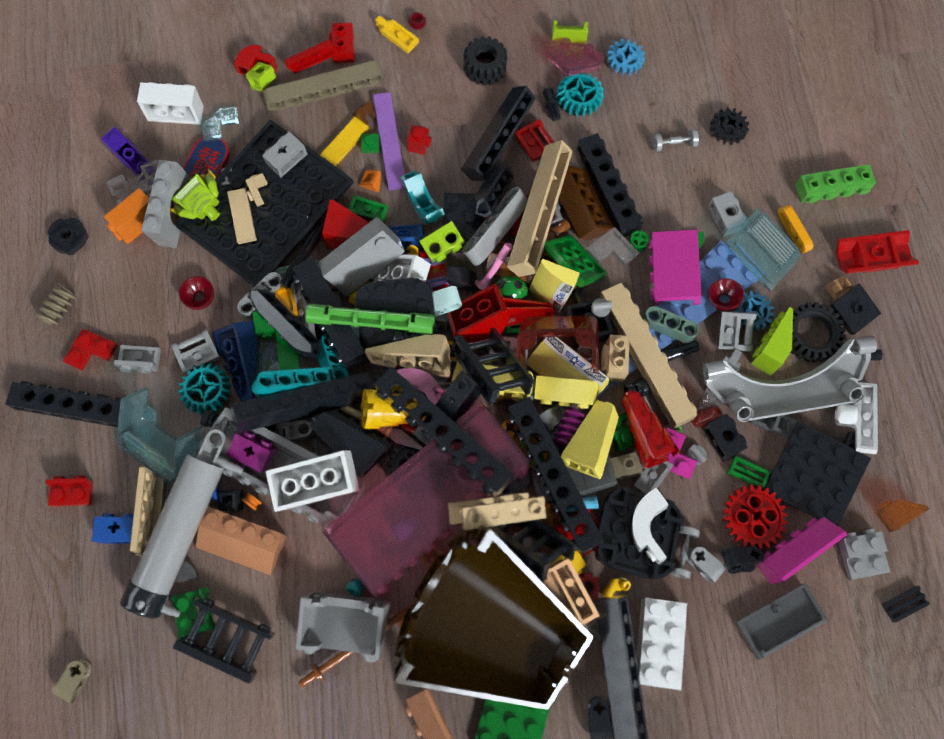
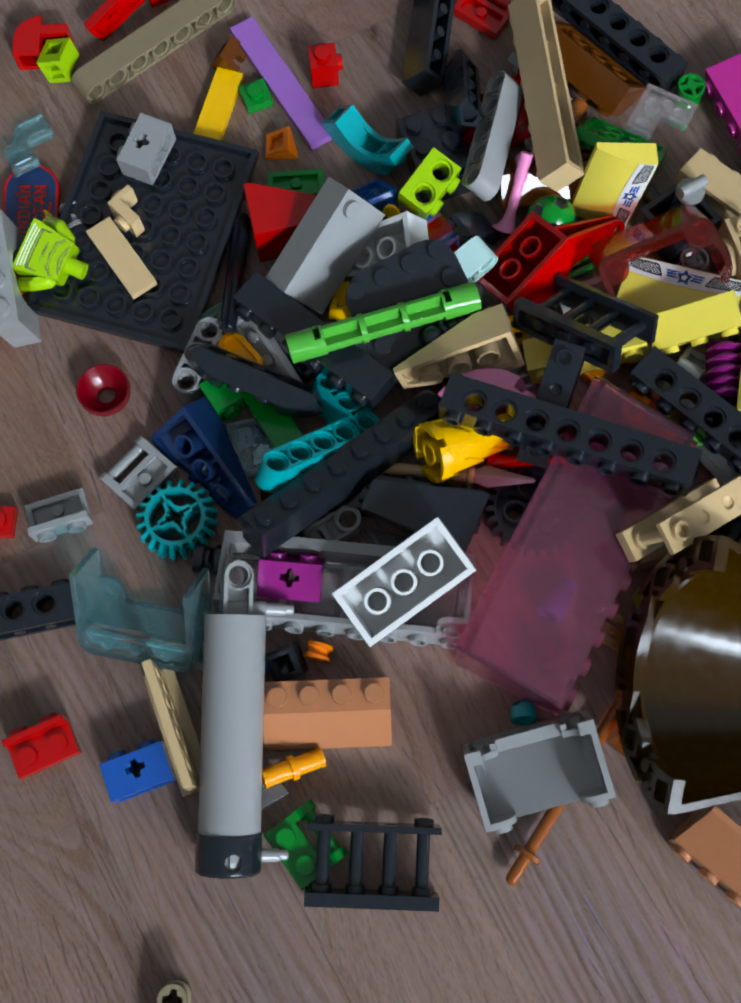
camera: 15 degrees left, 0 degrees up
none -> light orange pin [262,747,326,789]

